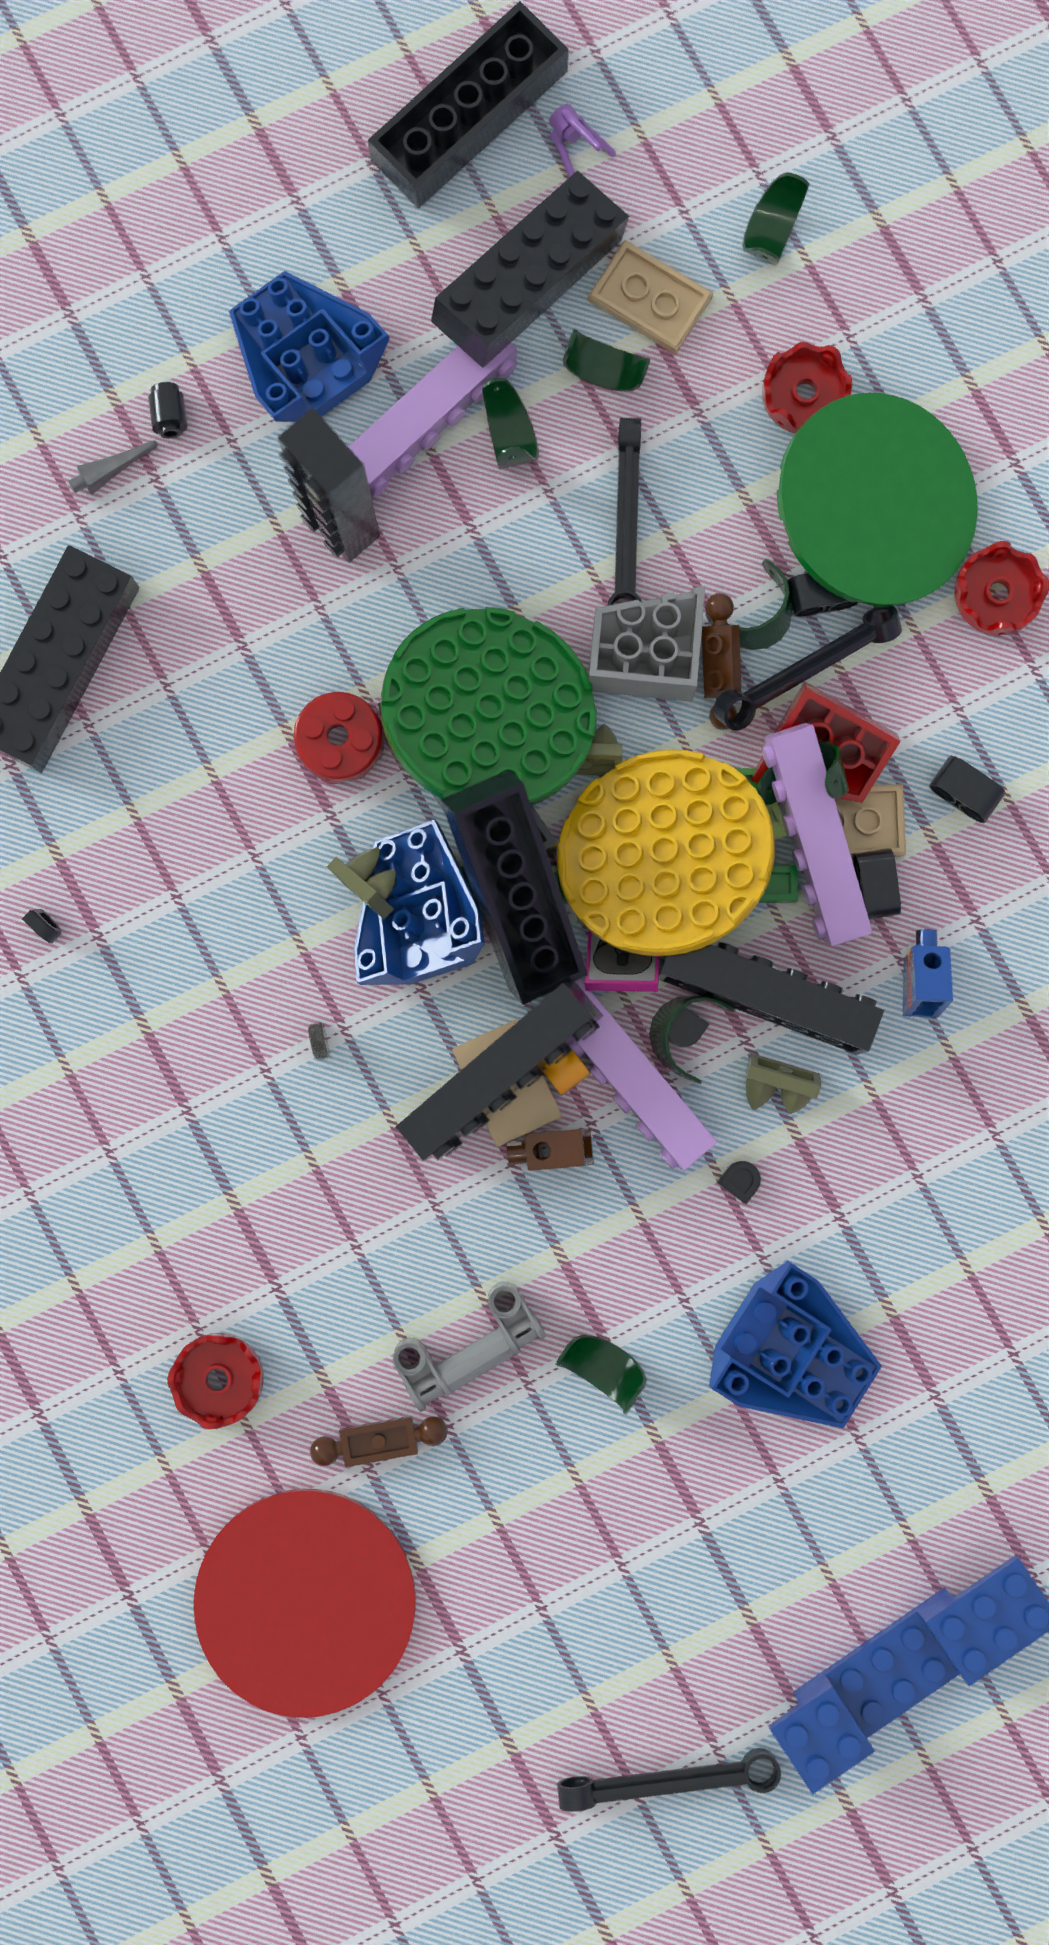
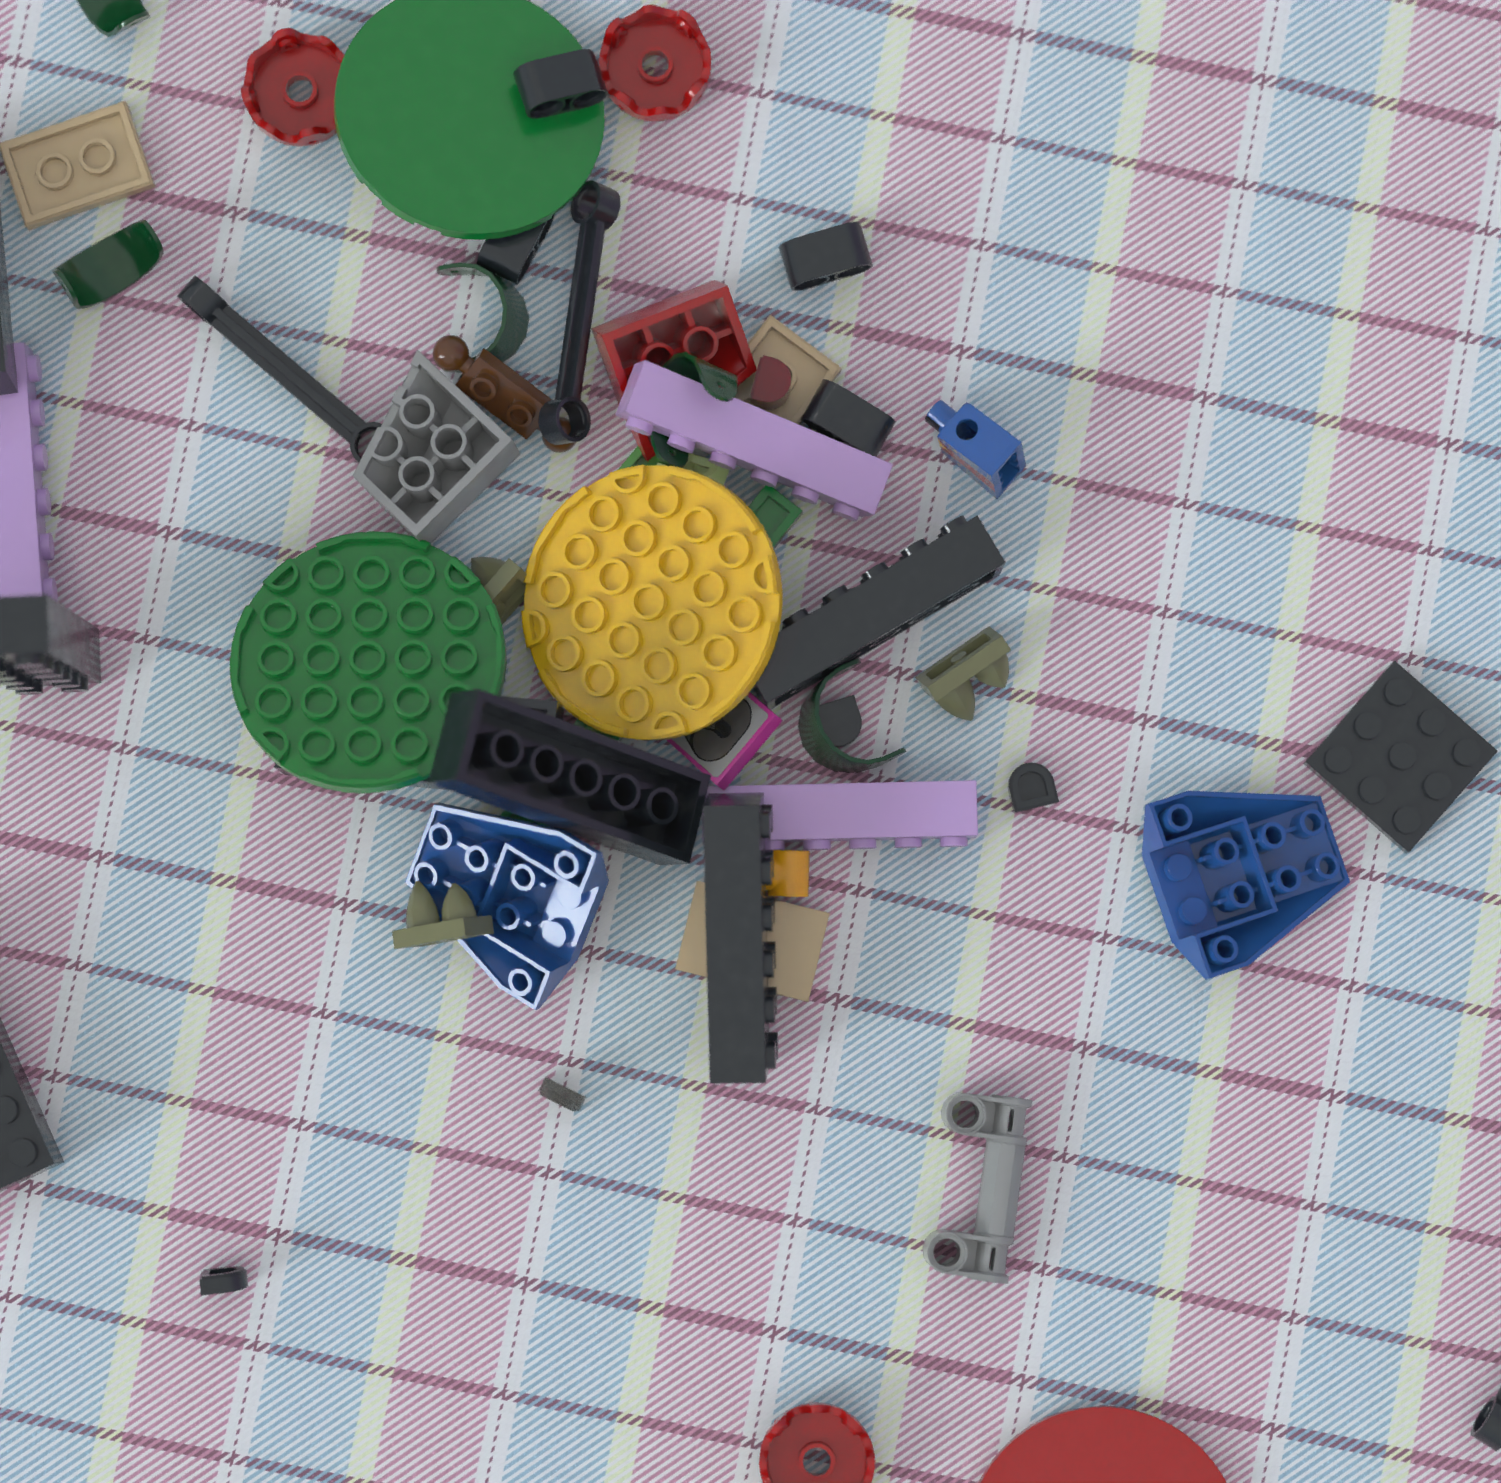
camera: 50 degrees left, 0 degrees up
red plate [293,692,384,784] -> none
reddish brown plate [310,1415,448,1468] -> none
dark green piece [482,378,539,470] -> none
reddish brown torso [507,1129,594,1171] -> none
dark green piece [555,1335,647,1415] -> none
none -> black beam [513,49,608,119]
none -> dark red brick [750,355,791,410]
none -> black plate [1303,661,1498,854]

